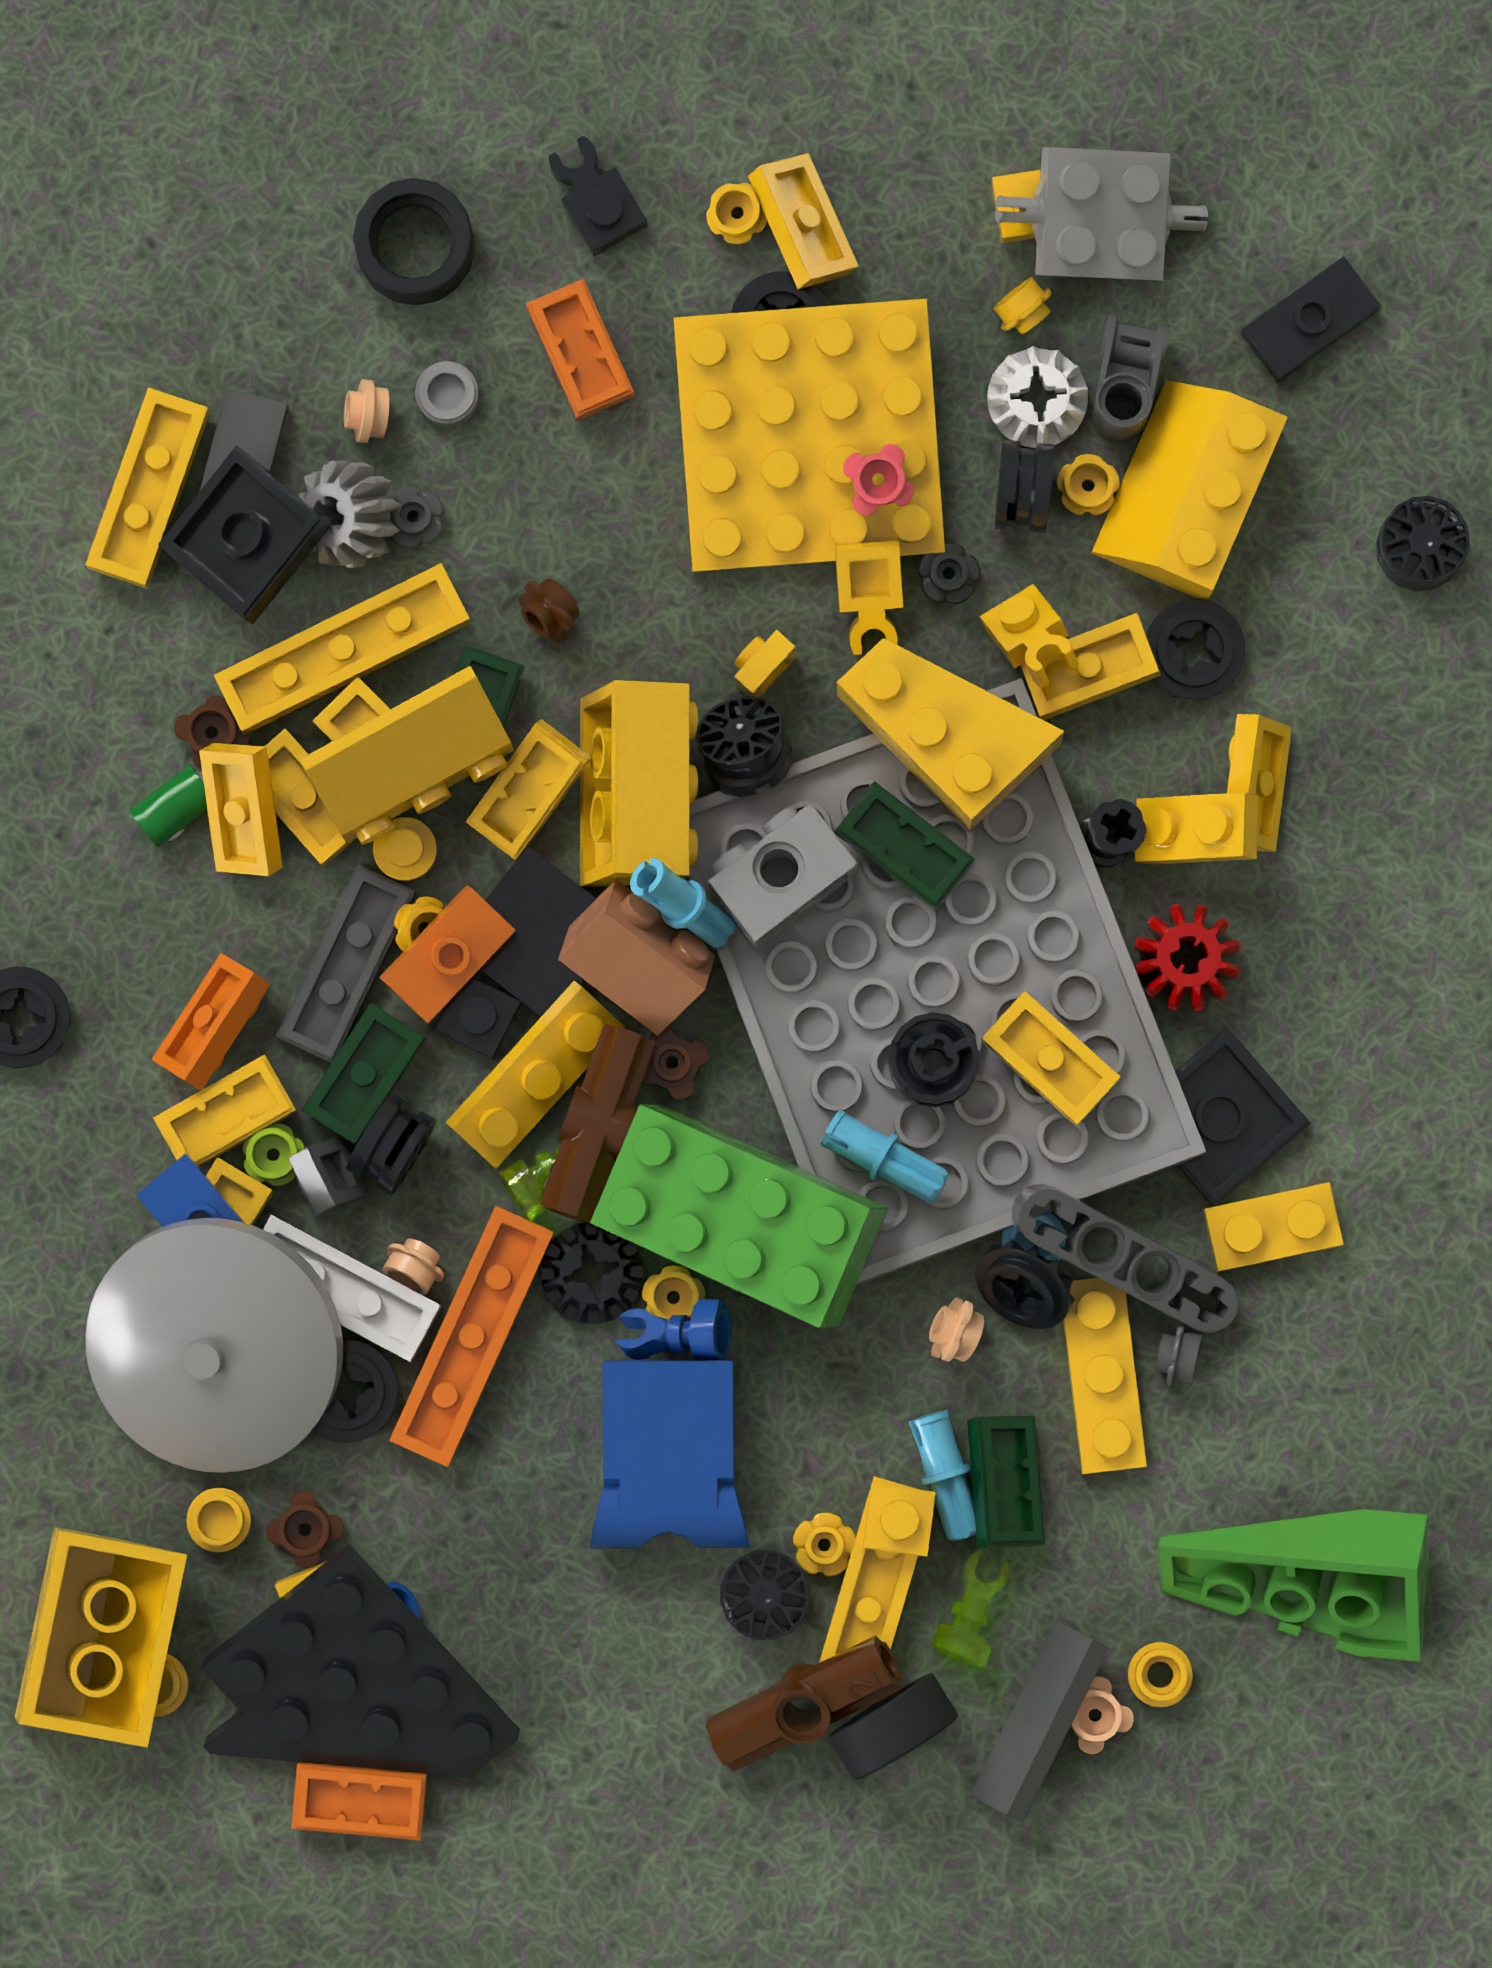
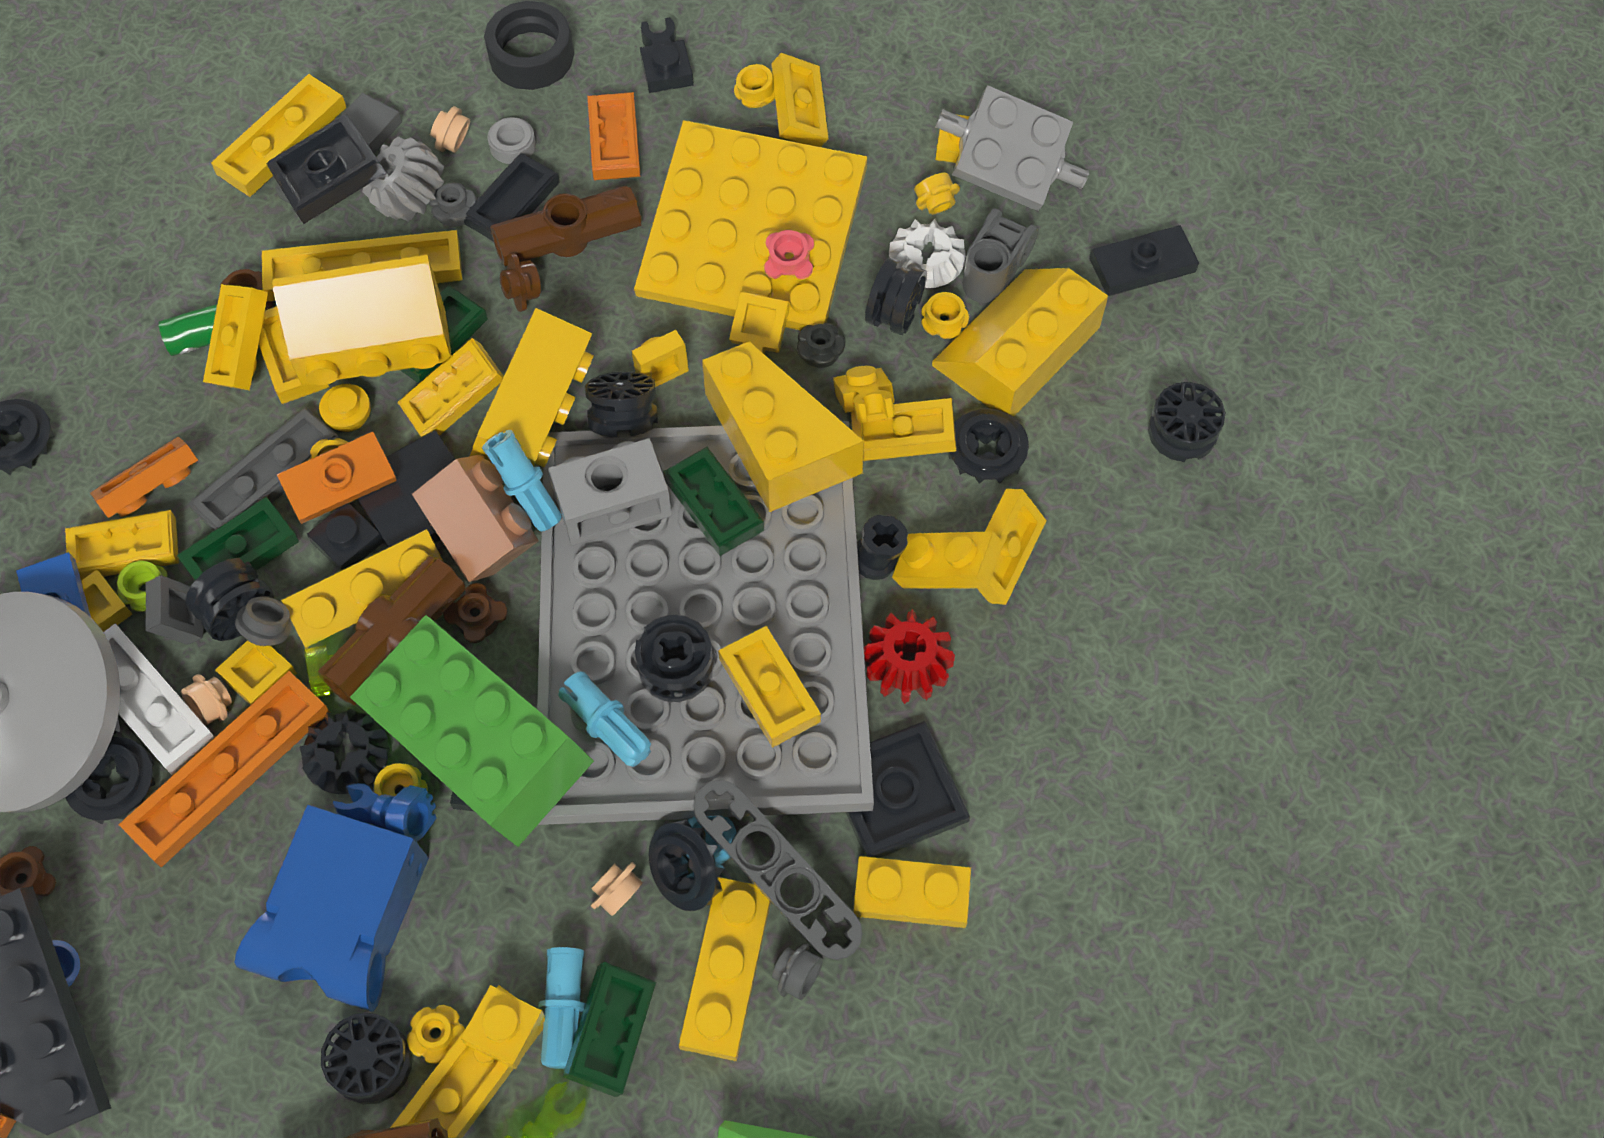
camera: 15 degrees right, 20 degrees down
none -> yellow plate [215,640,297,705]
none -> dark grey plate [235,597,292,646]
none -> black tile [464,153,560,242]
none -> reddish brown piece [490,185,641,267]

